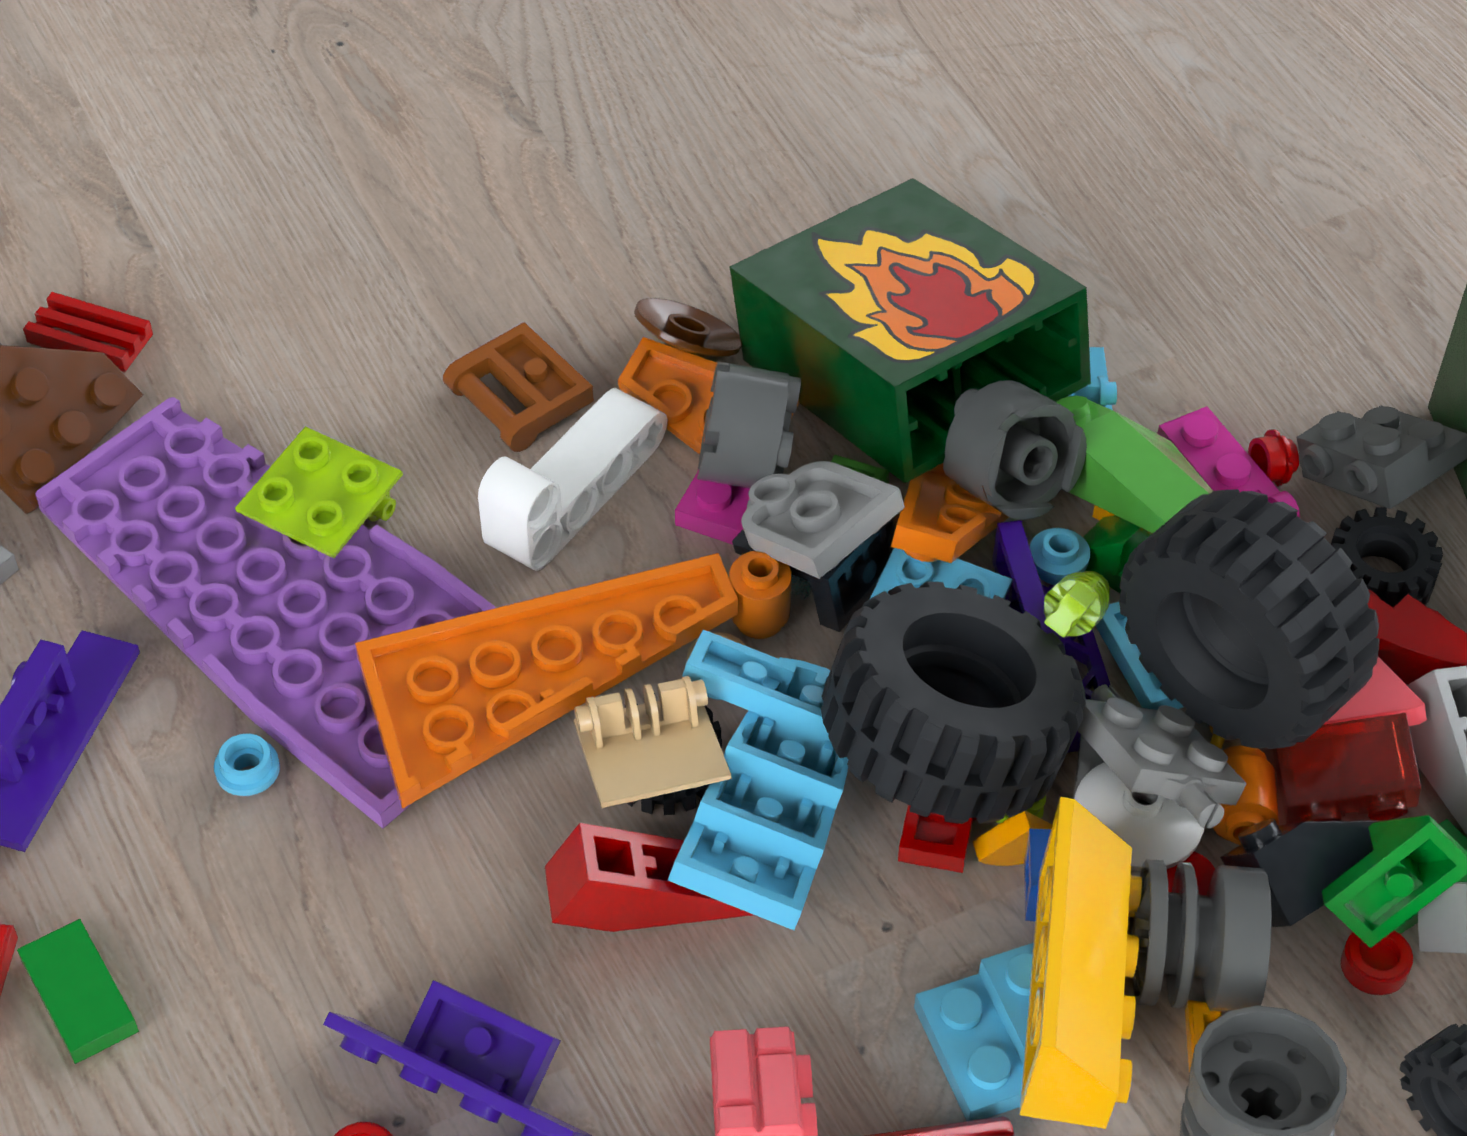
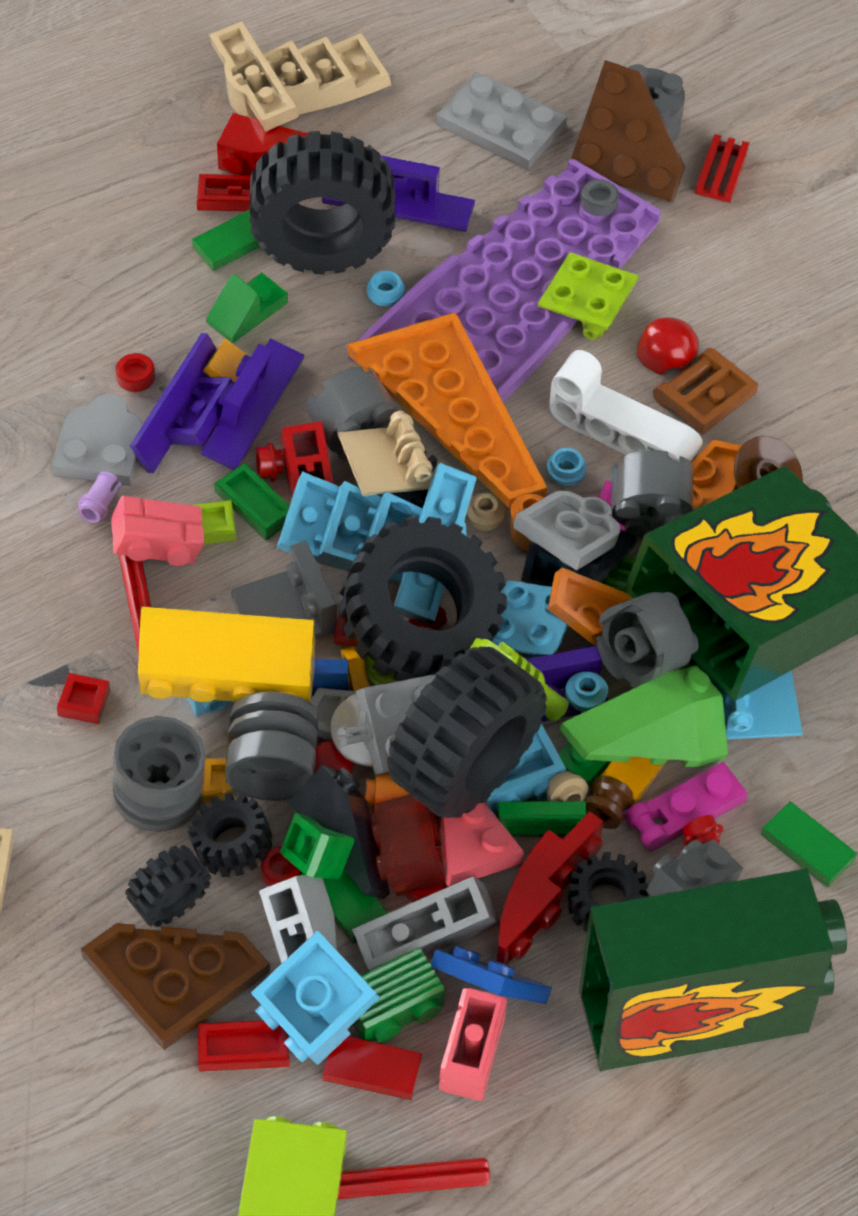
camera: 85 degrees right, 5 degrees up
none -> black tyre [188,793,273,877]
none -> lime tile [193,500,237,545]
none -> dark purple bracket [201,338,305,470]
none -> light orange tile [203,338,249,383]
none -> green slope [206,272,288,343]
none -> green tile [214,463,290,540]
none -> dark grey bracket [231,541,337,639]
none -> black tyre [249,131,395,275]
none -> red plate [256,442,284,482]
none -> dark grey brick [306,366,398,459]
none -> medium azure plate [547,448,586,486]
none -> dark grey tile [580,179,619,216]
none -> red hair [637,317,699,375]
none -> green tile [761,801,857,887]

